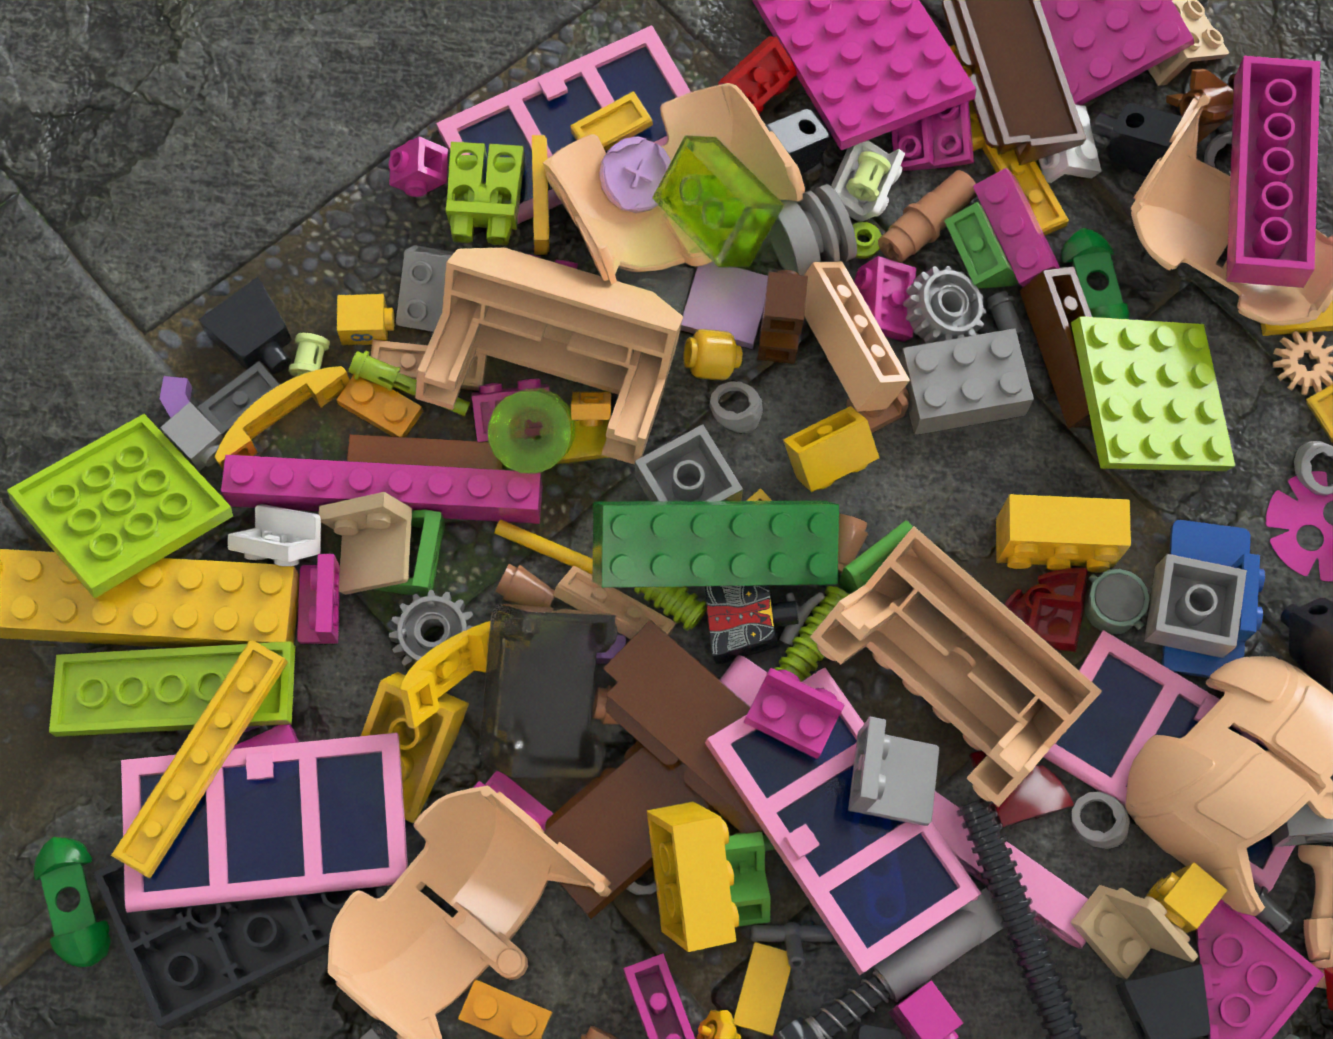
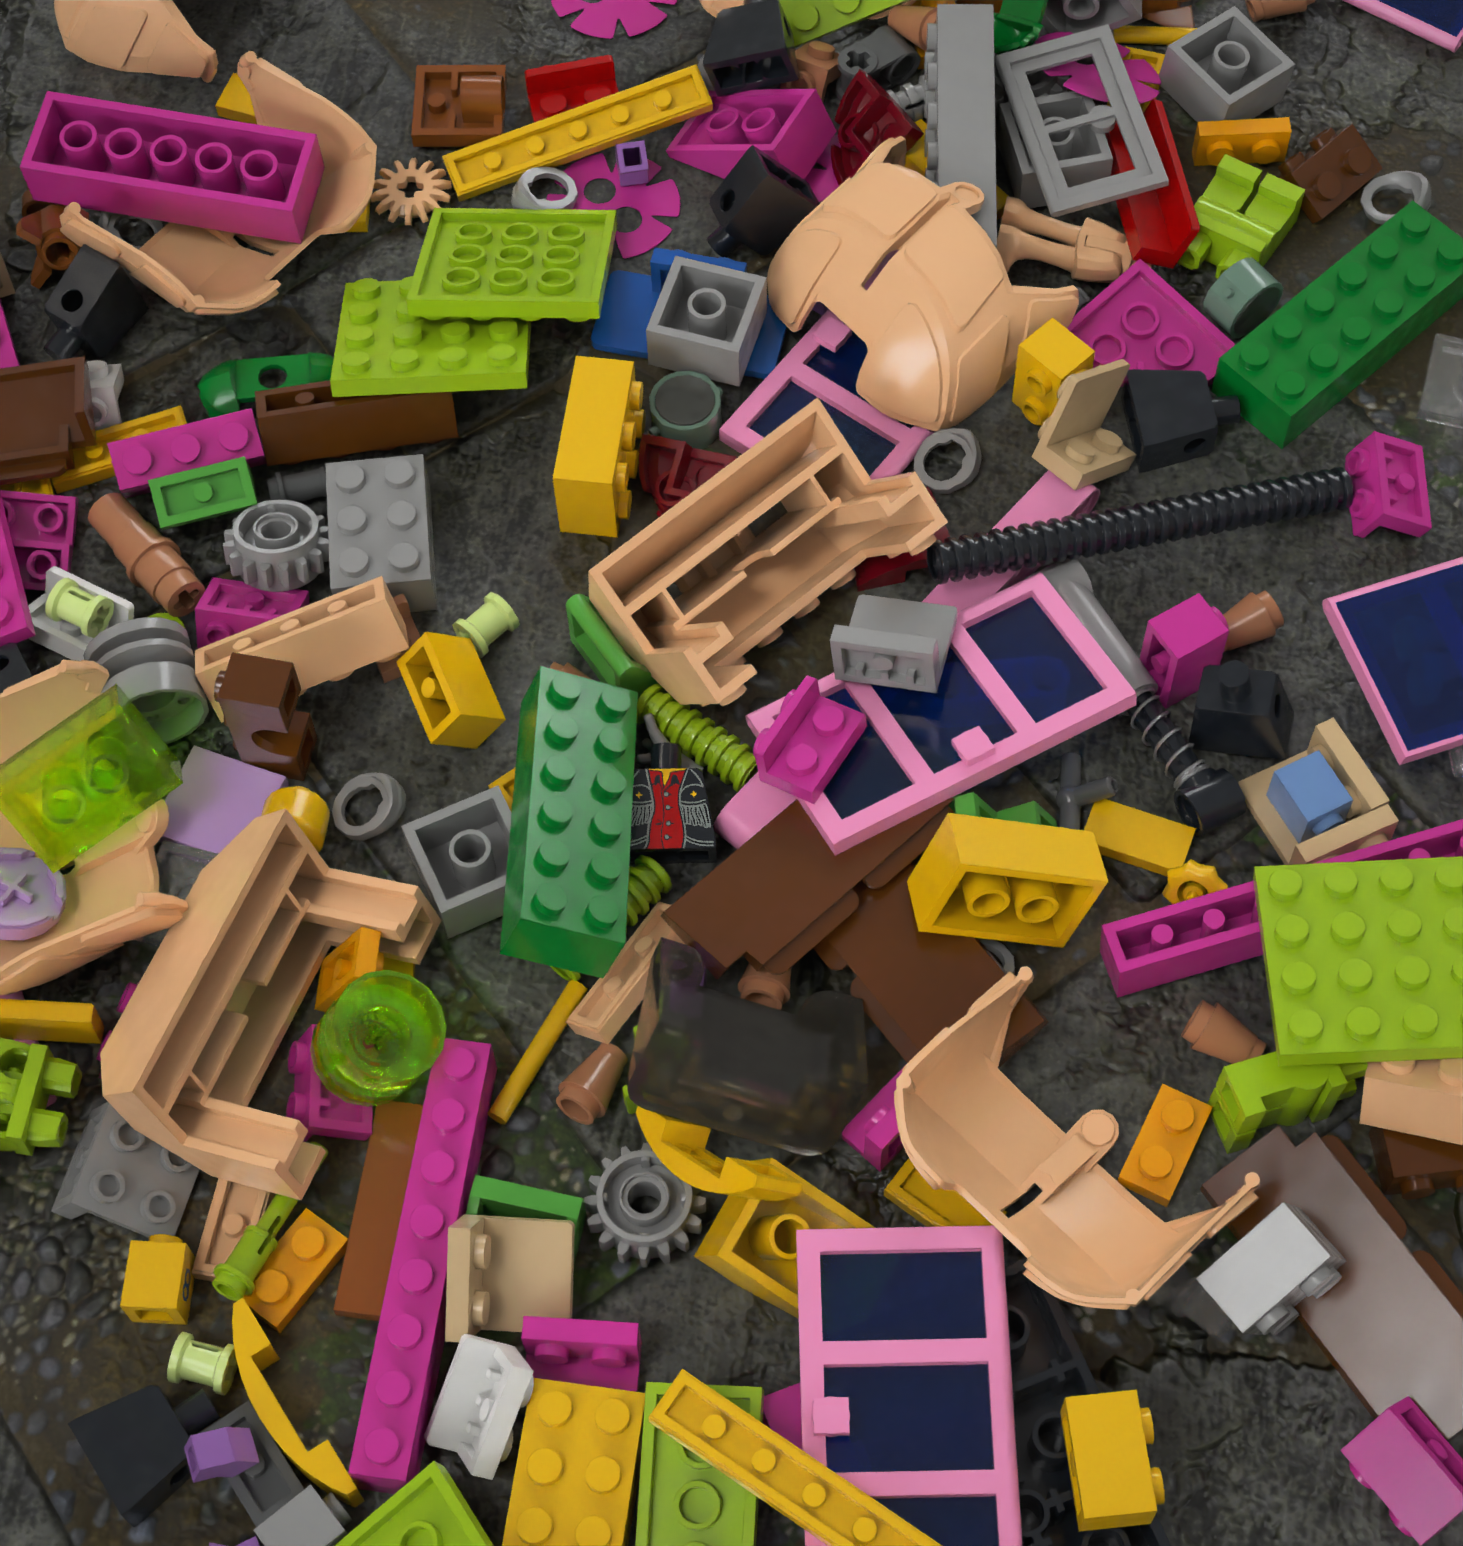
camera: 80 degrees left, 10 degrees down
none -> medium lavender piece [184,1427,259,1483]
none -> lime plate [406,208,617,322]
none -> yellowish green bush [453,592,520,658]
none -> yellow brick [1060,1389,1165,1532]

